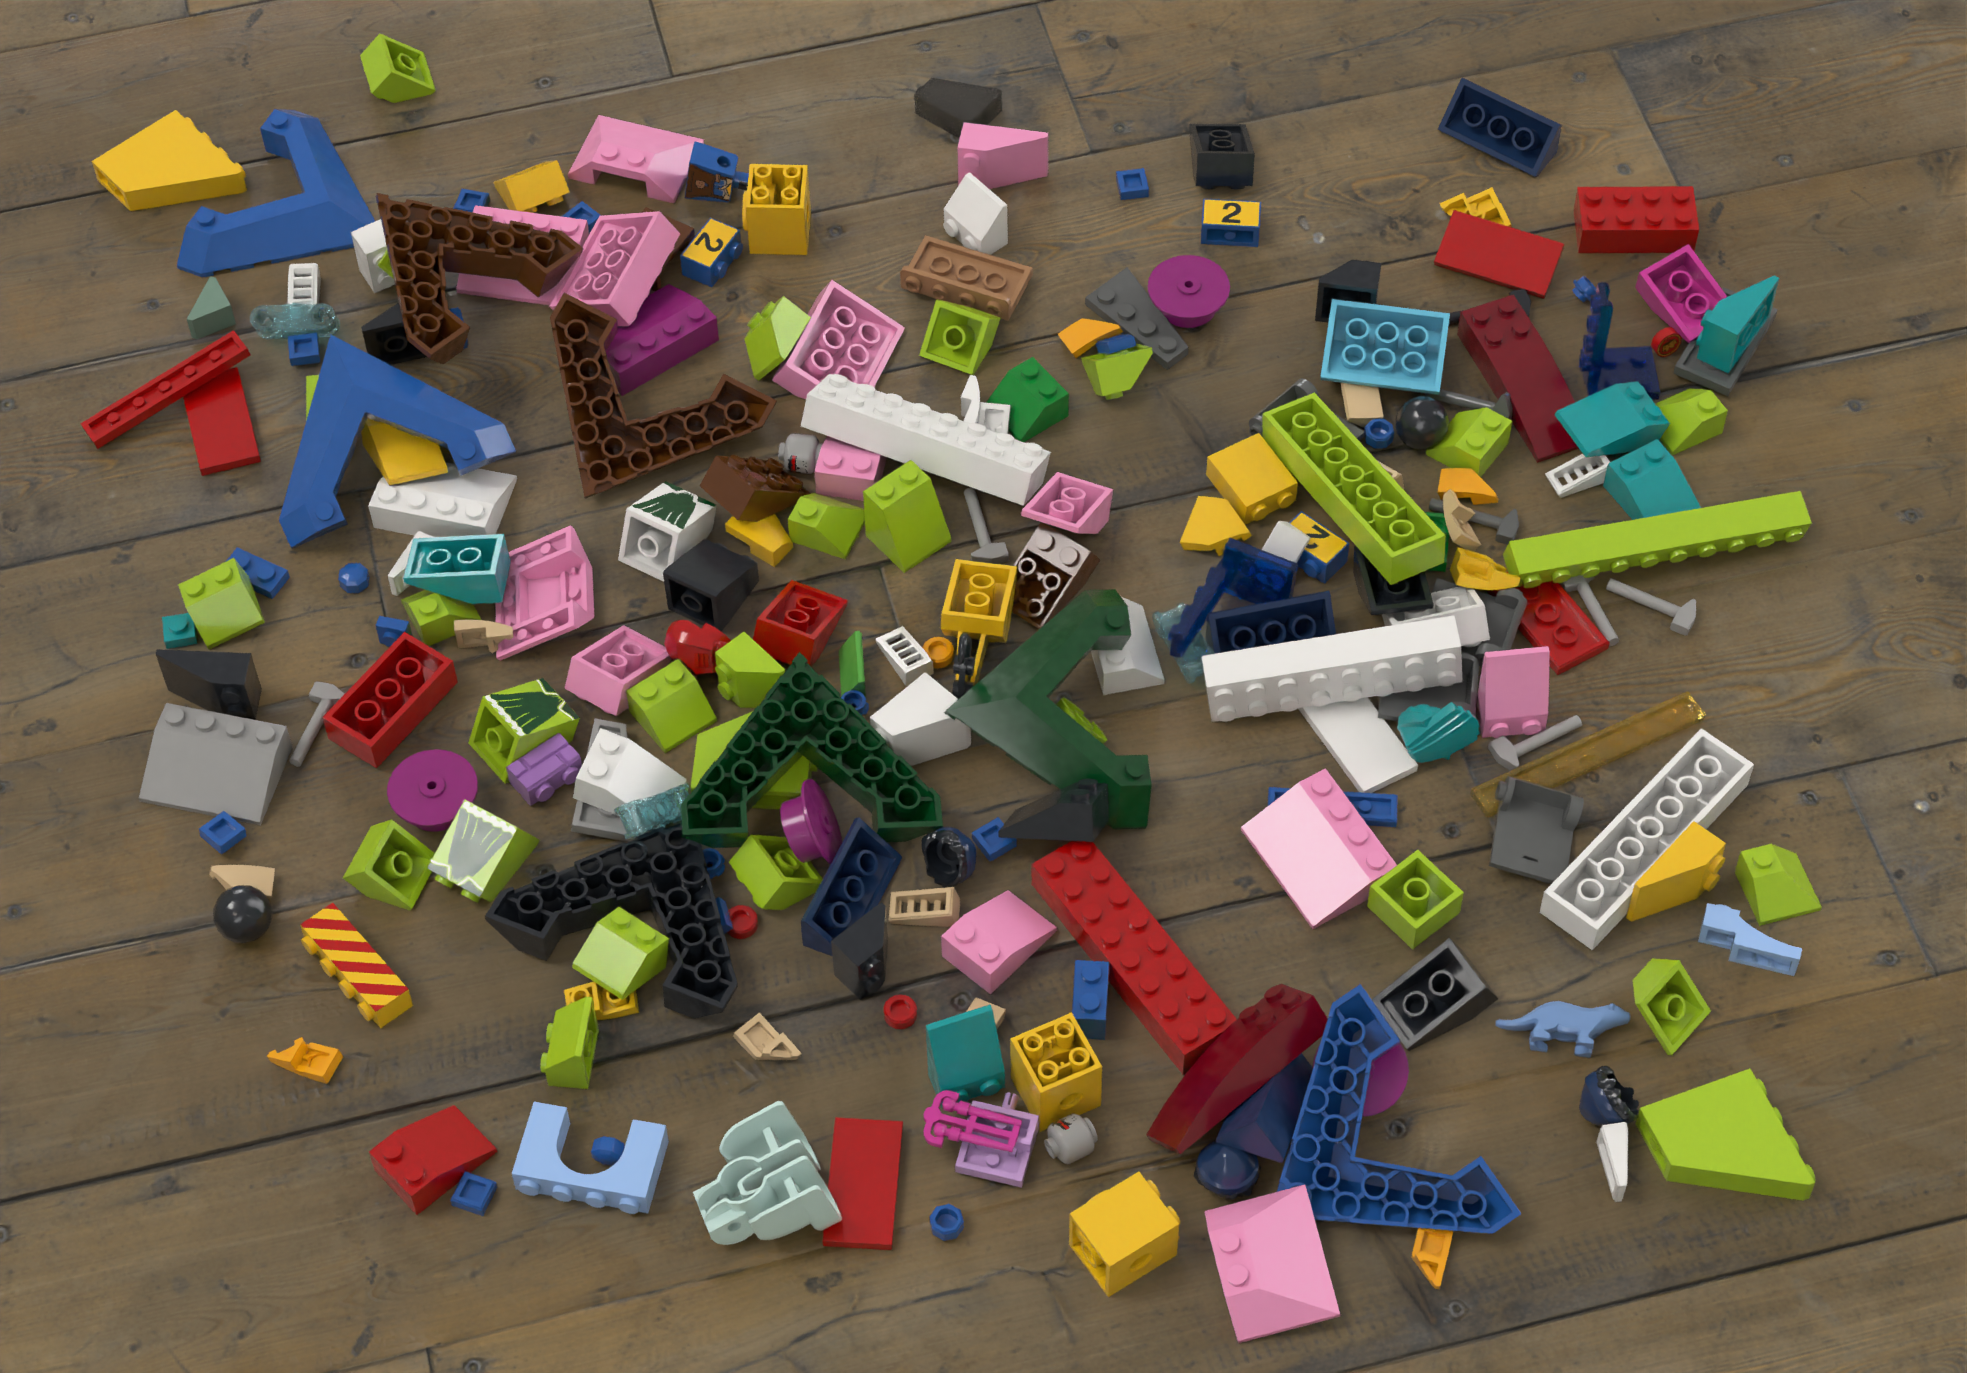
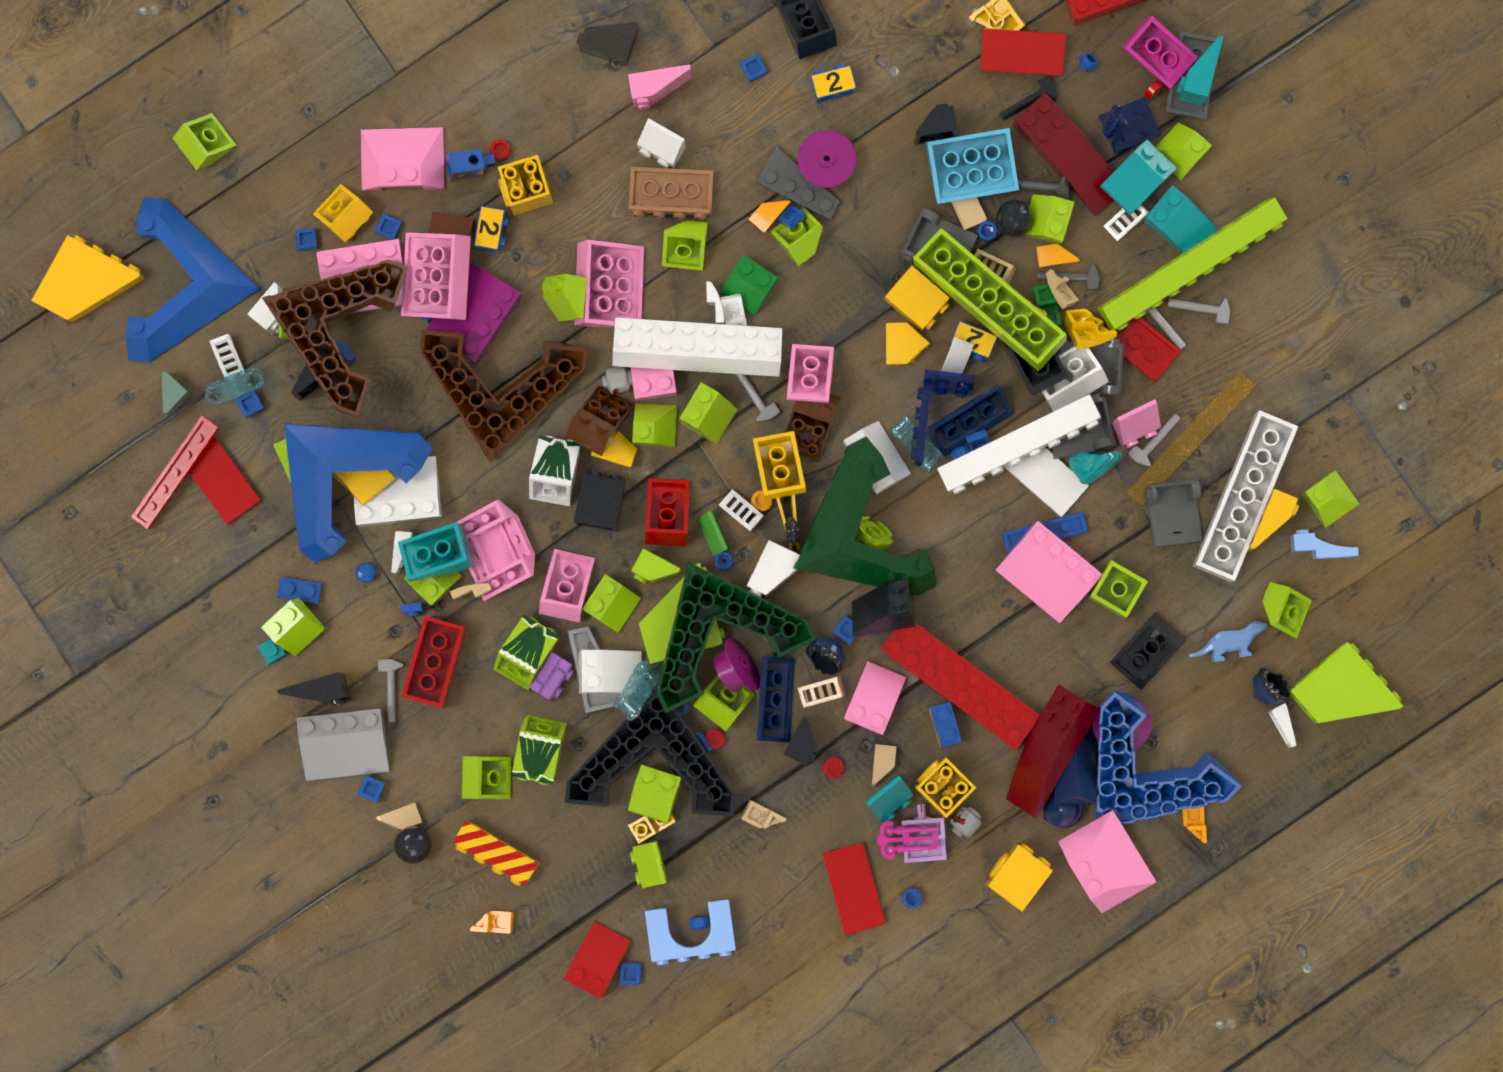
camera: 15 degrees left, 30 degrees up
magenta piece [387,749,478,832] -> none
red helmet [664,620,731,674] -> none
light aqua piece [693,1101,842,1245] -> none

